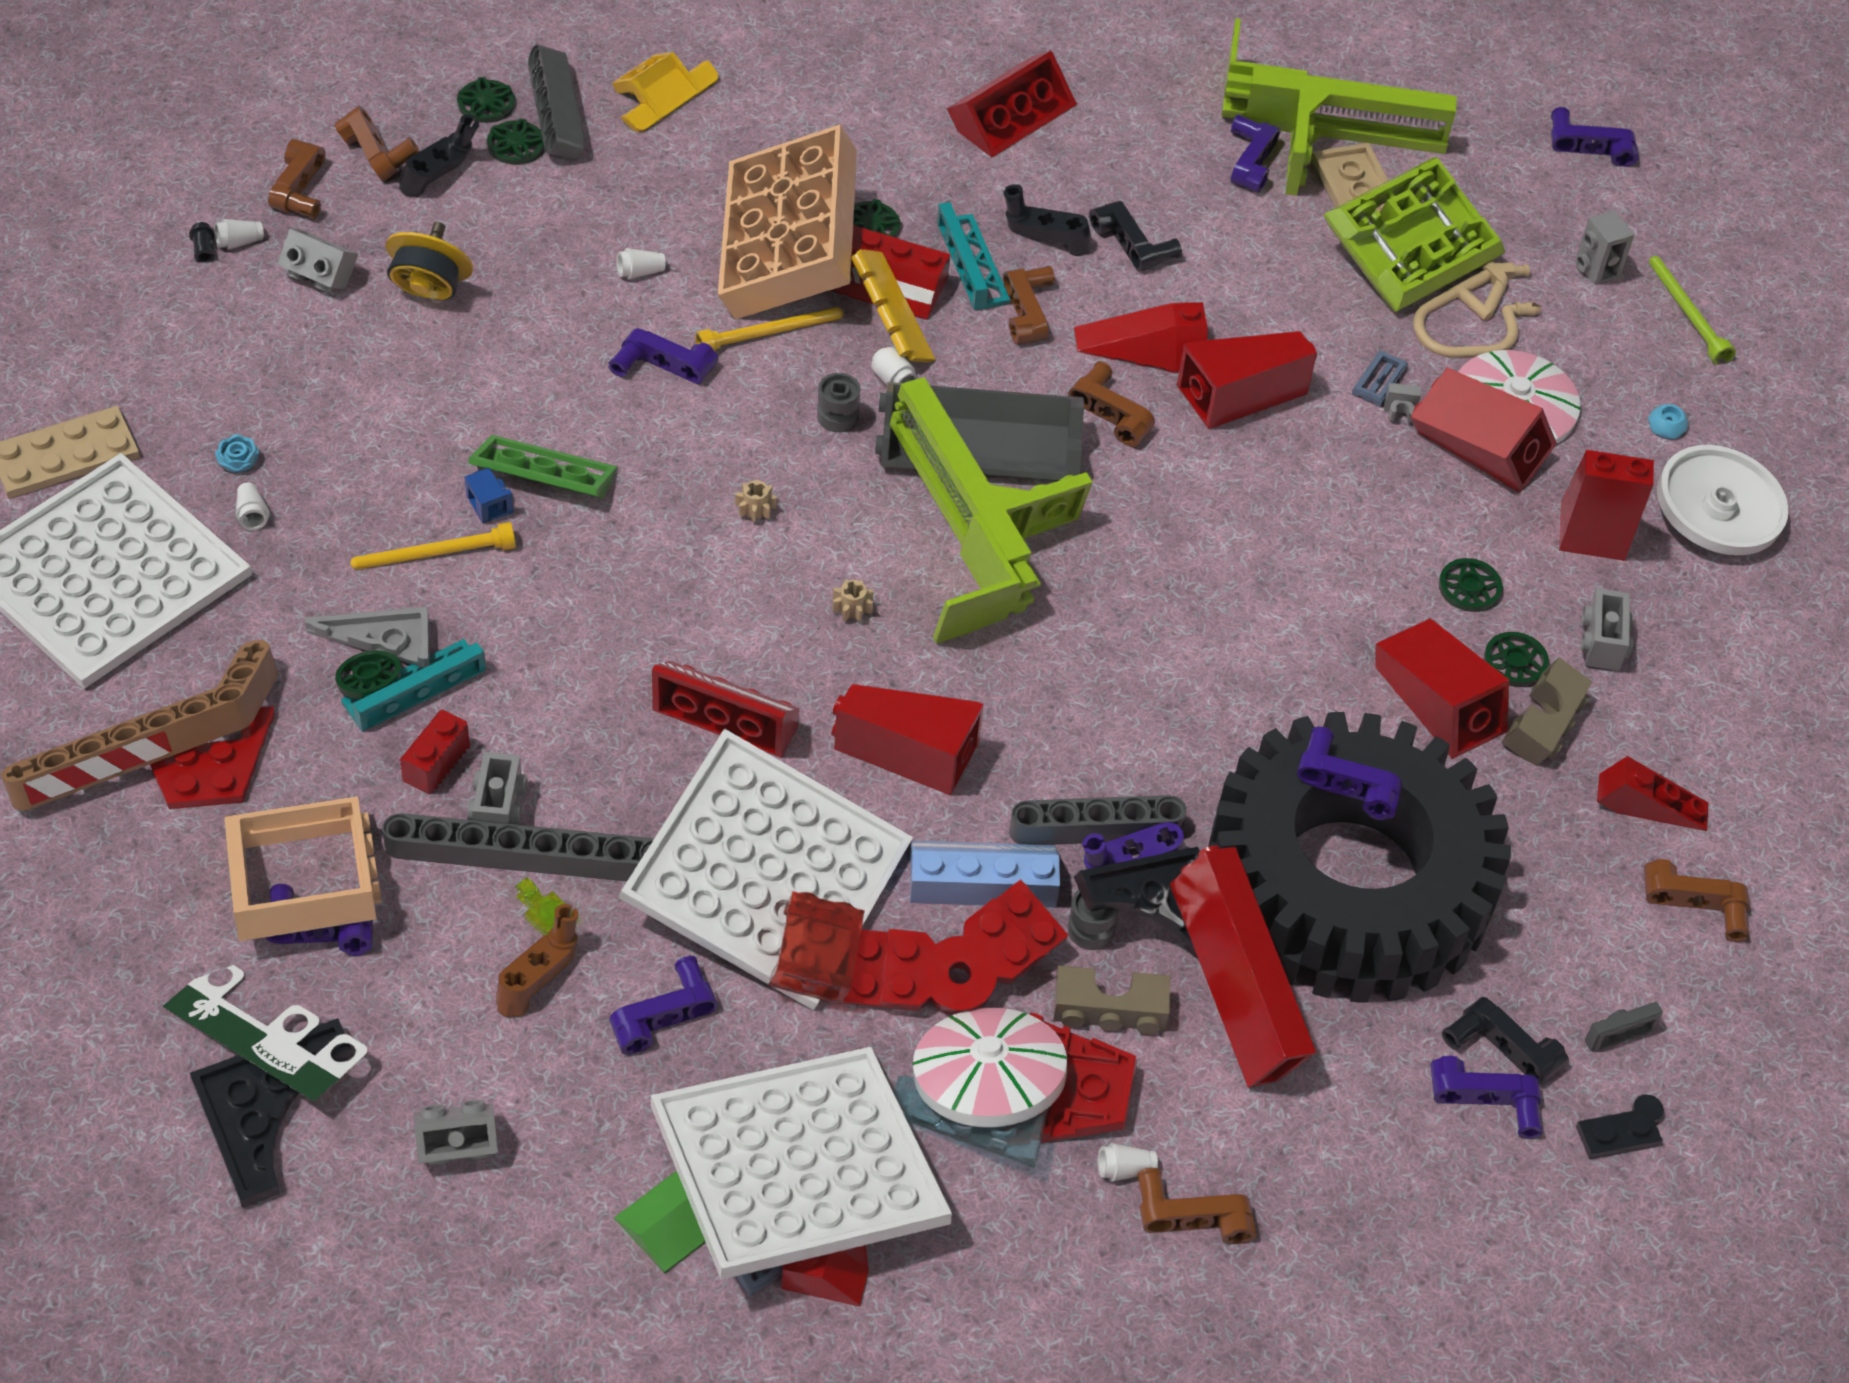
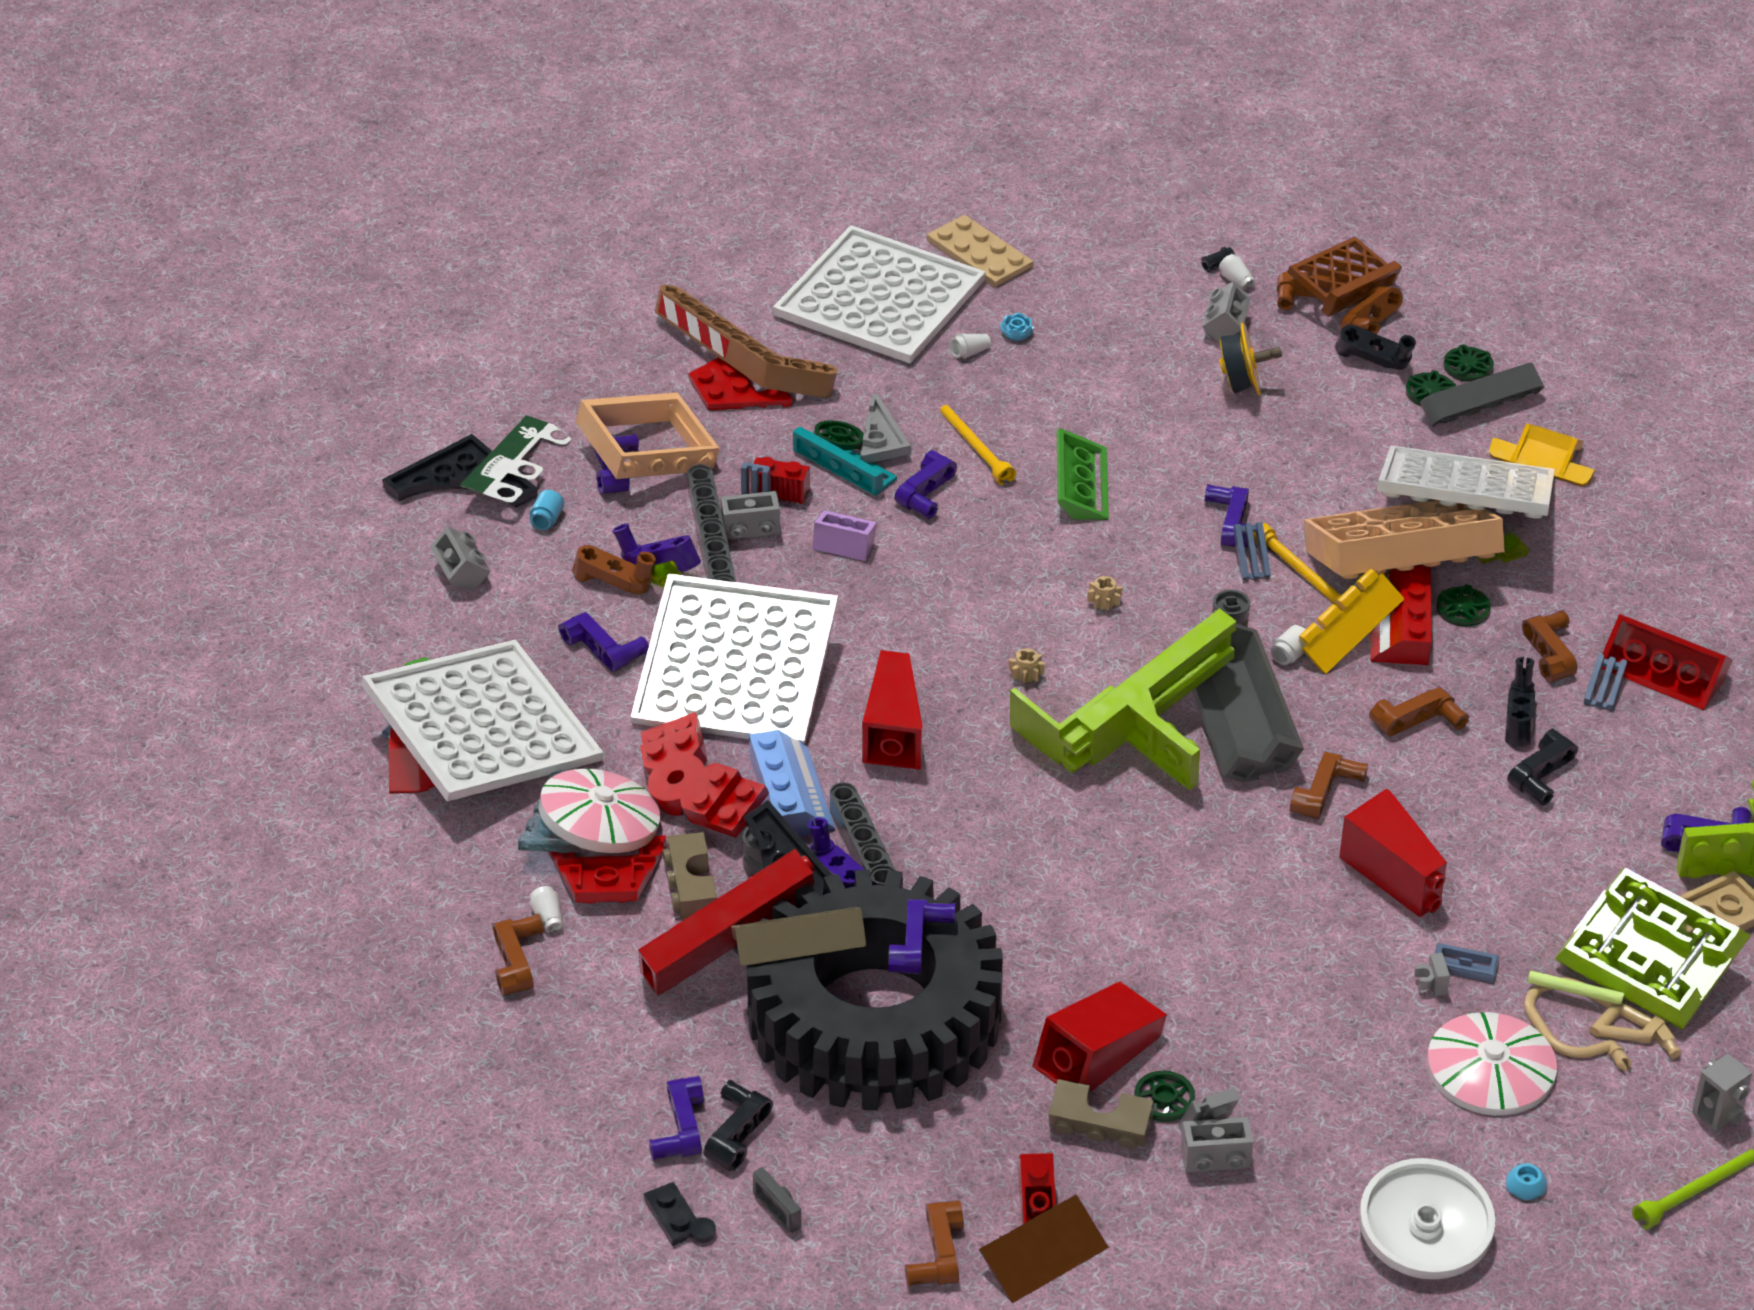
camera: 80 degrees right, 10 degrees down
blue brick [465,468,514,524] -> none
white cone [617,248,665,280] -> none
red slope [652,661,799,758] -> none
clear red panel [768,891,865,1005] -> none
teal fence [937,202,1010,311] -> none
red wedge [1074,302,1207,373] -> none
slope [1410,367,1557,492] -> none
dark green wheel [1439,558,1503,612] -> none
red slope [1559,450,1654,561] -> none
none -> medium azure brick [530,490,565,530]
none -> dark purple beam [612,523,701,572]
none -> dark tan panel [731,907,866,966]
none -> sand blue tile [741,462,771,495]
none -> lavender brick [812,510,877,561]
none -> dark purple beam [894,450,957,519]
none -> reddish brown window [979,1194,1109,1303]
none -> light grey plate [1178,1087,1240,1131]
none -> sand blue tile [1233,522,1271,580]
none -> dark orange fence [1287,237,1402,317]
none -> white plate [1377,445,1555,519]
none -> dark orange beam [1522,610,1578,682]
none -> yellowish green bar [1528,971,1624,1005]
none -> sand blue tile [1584,654,1627,710]

